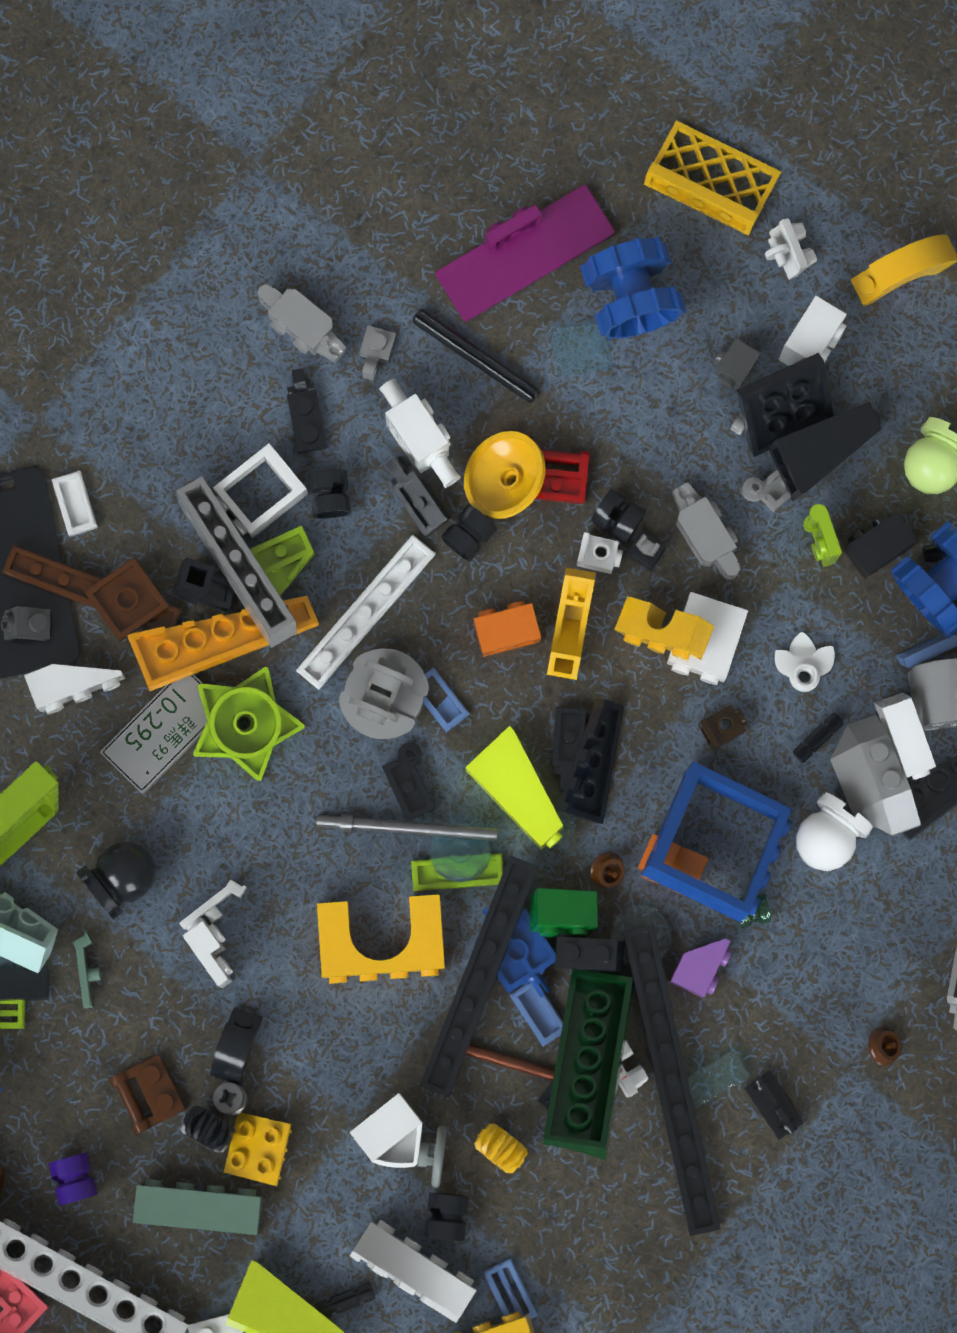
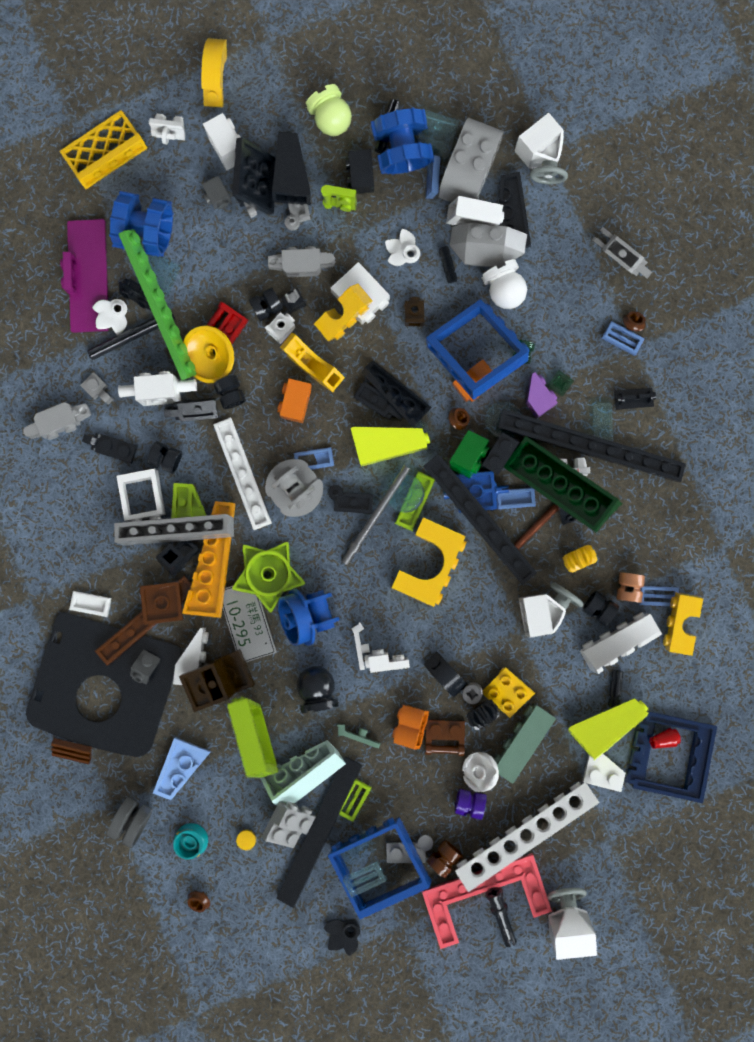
camera: 55 degrees left, 5 degrees up
none -> white plate [92,299,127,335]
none -> bright green plate [118,229,197,381]
none -> black hinge [119,279,151,311]
none -> dark brown bracket [179,649,255,712]
none -> blue piece [278,589,340,646]
none -> orange brick [392,705,429,750]
none -> white tile [462,752,499,792]
none -> clear green tile [547,370,574,397]
none -> medium blue tile [602,321,645,356]
none -> nougat wheel [616,573,645,603]

